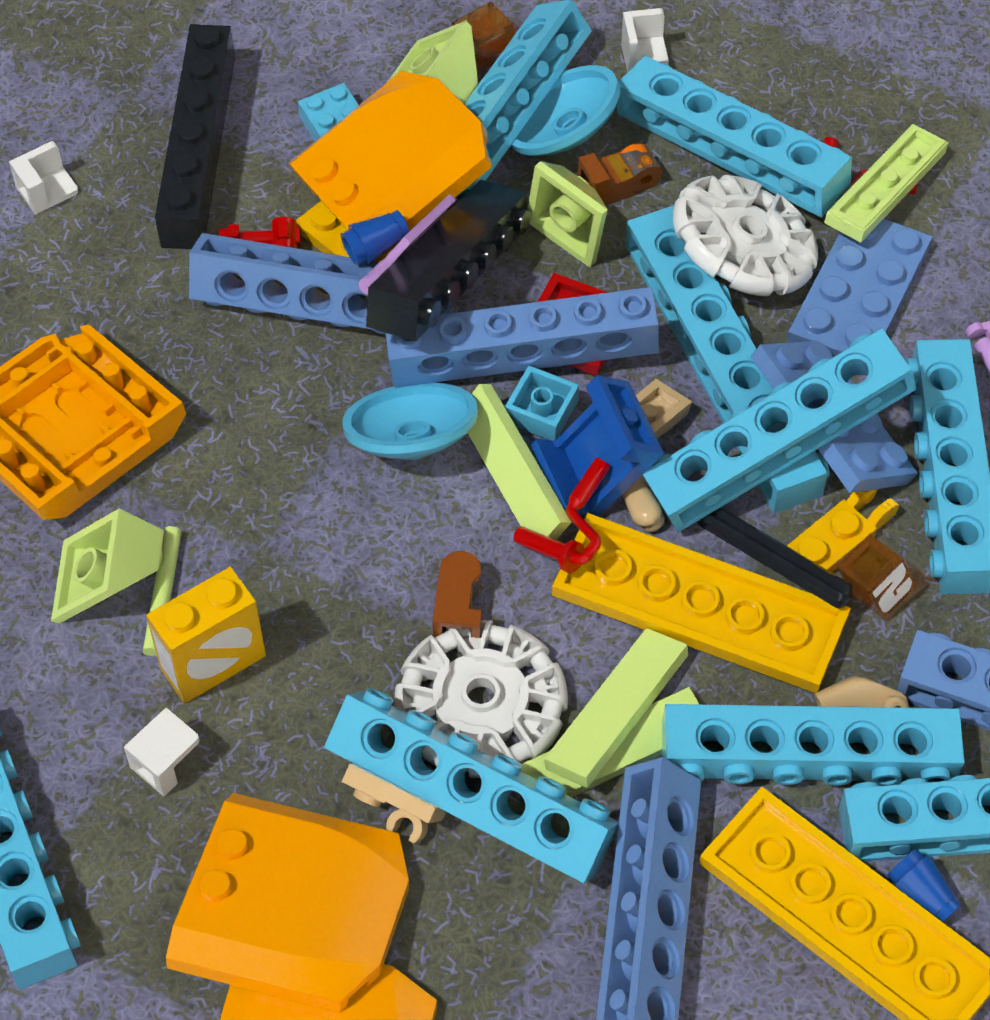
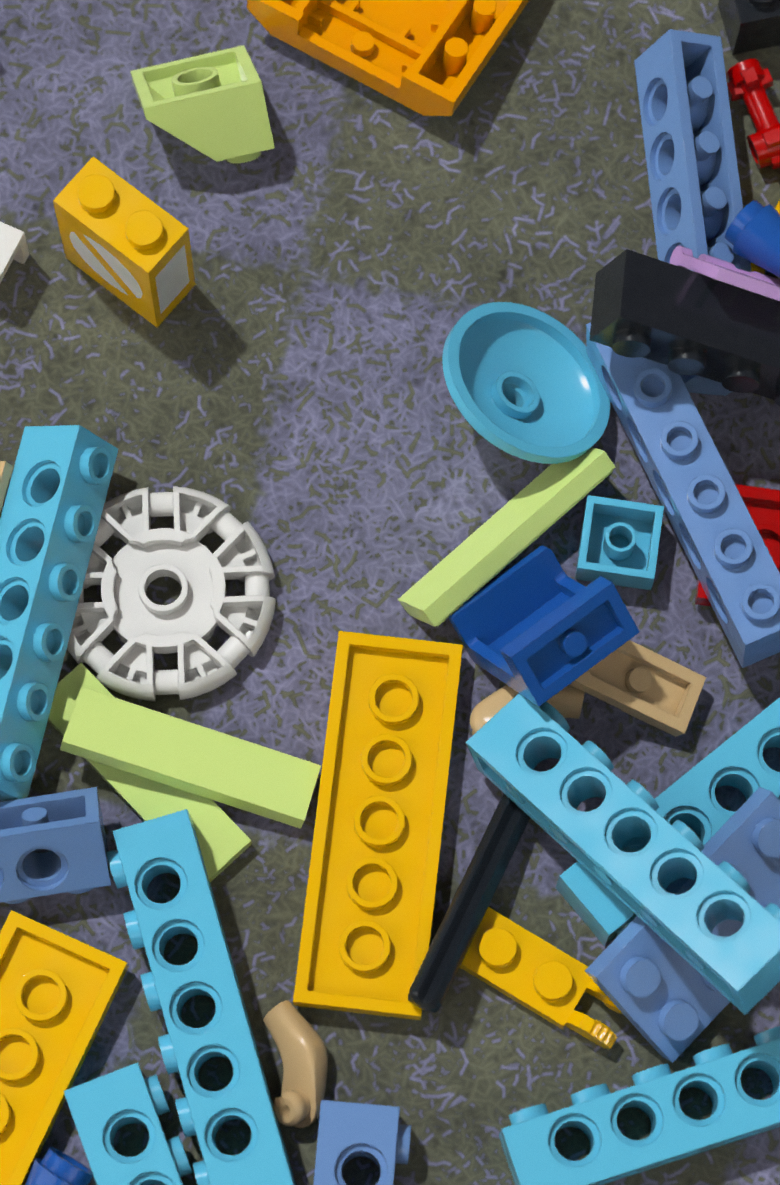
camera: 70 degrees right, 15 degrees up
yellowish green bar [143,526,182,656] -> none
dark orange leg [432,551,482,638] -> none
red piece [513,458,610,573] -> none
clear orange brick [837,534,917,619] -> none

